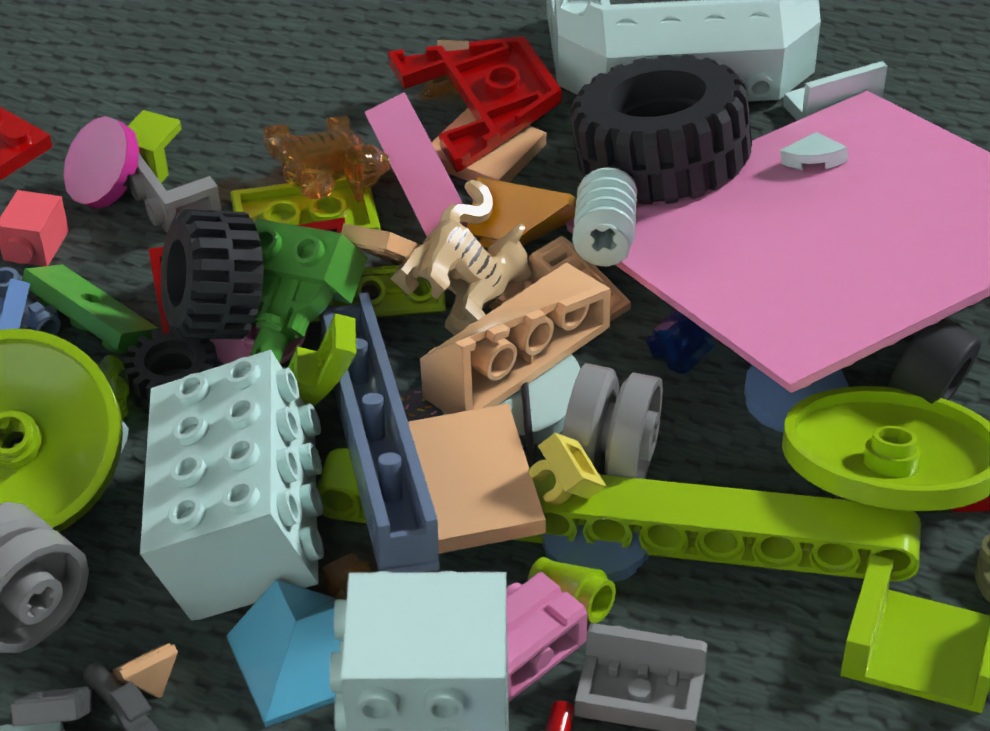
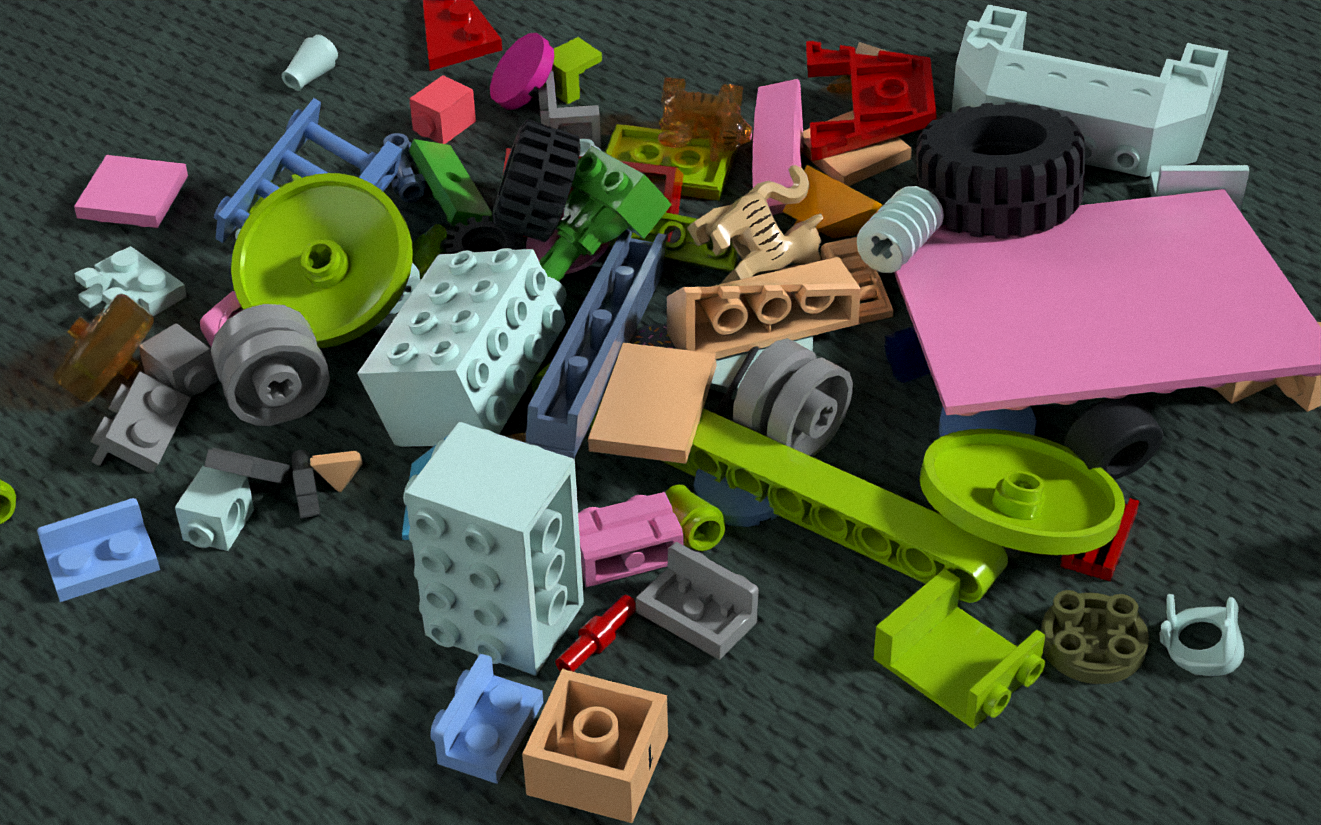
camera: 25 degrees right, 0 degrees up
lime slope [288,313,356,406] -> none
light nougat tile [341,223,421,265] -> none
light yellow tile [529,433,606,505] -> none
light aqua tile [780,132,848,170] -> none

